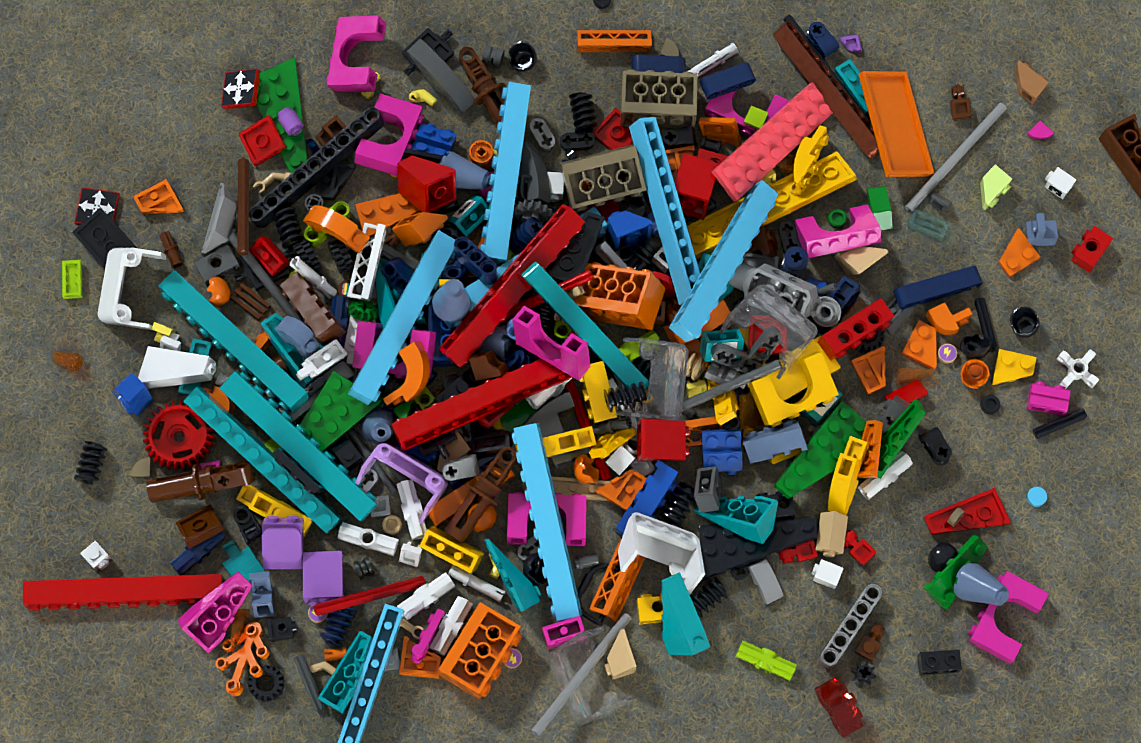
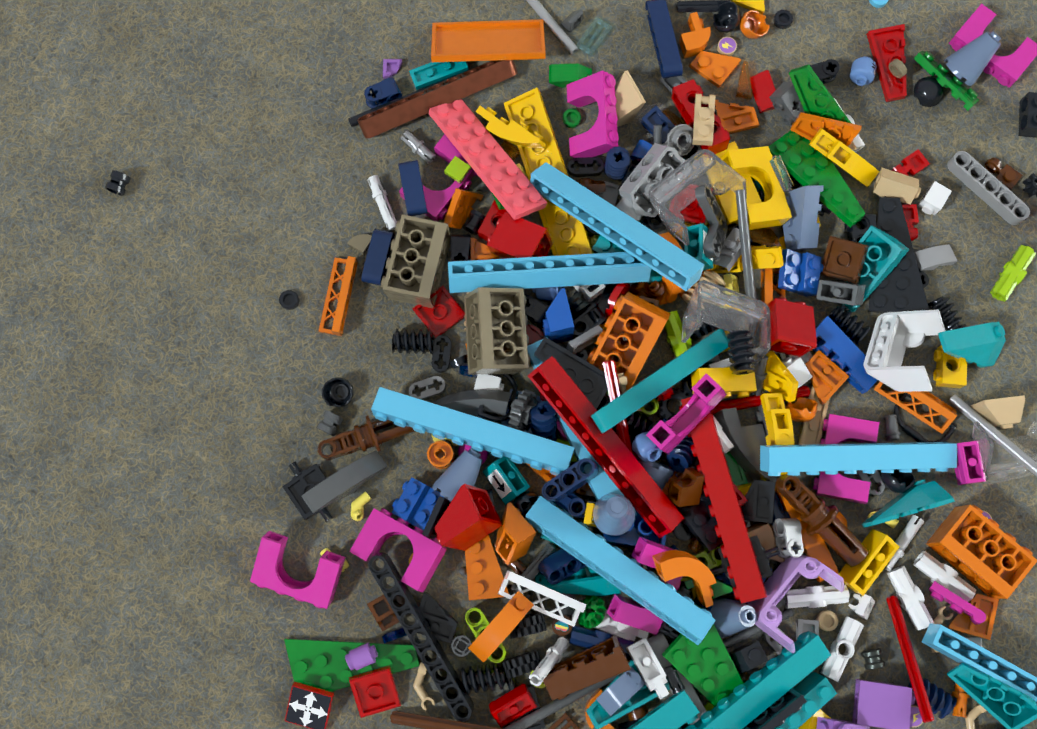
camera: 75 degrees left, 5 degrees up
none -> light grey pin [401,130,437,165]
none -> tan plate [692,94,716,146]
none -> clear piece [770,155,794,192]
none -> reddish brown tile [820,236,869,284]
none -> medium blue head [850,56,877,86]

